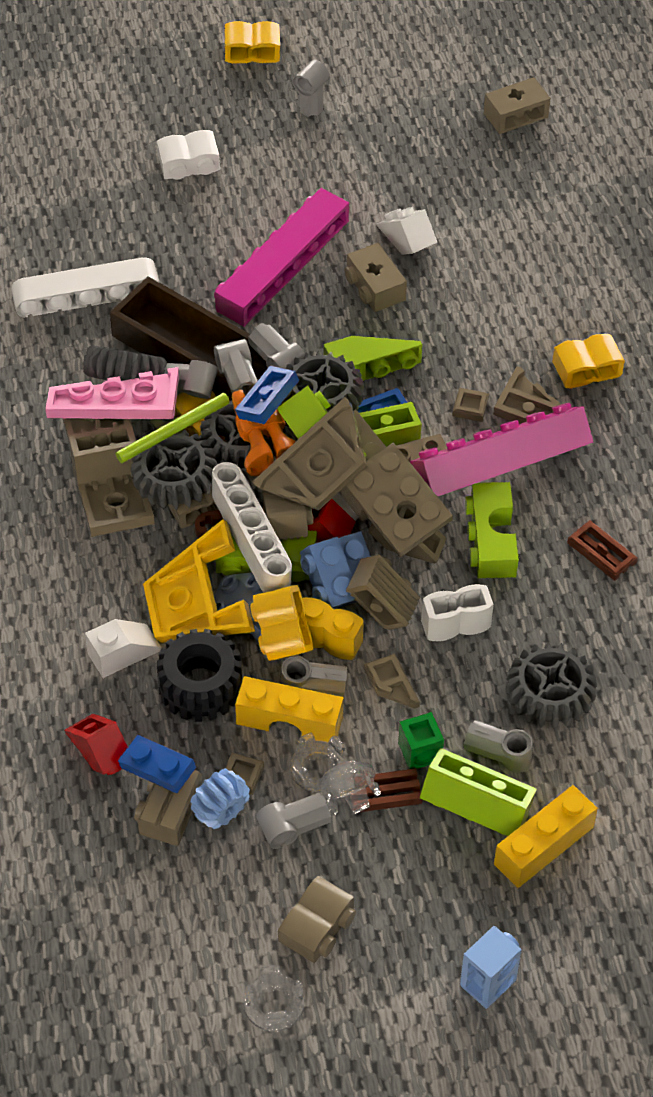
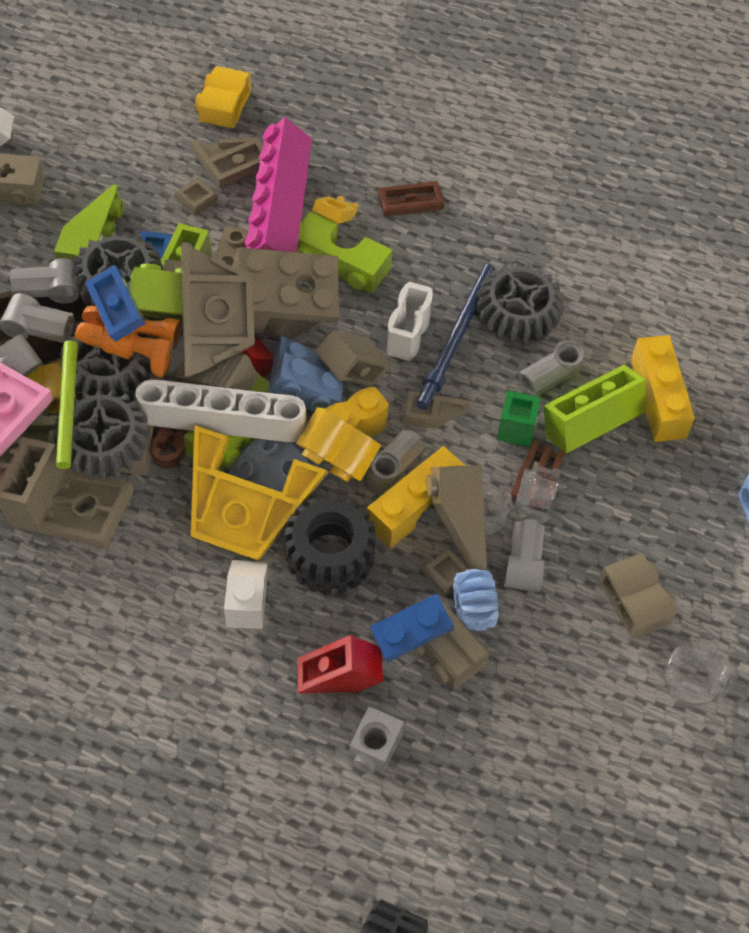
camera: 60 degrees left, 5 degrees up
none -> yellow plate [312,196,359,225]
none -> light grey brick [349,706,404,774]
none -> dark blue bar [416,264,495,410]
none -> dark tan slope [426,465,487,570]

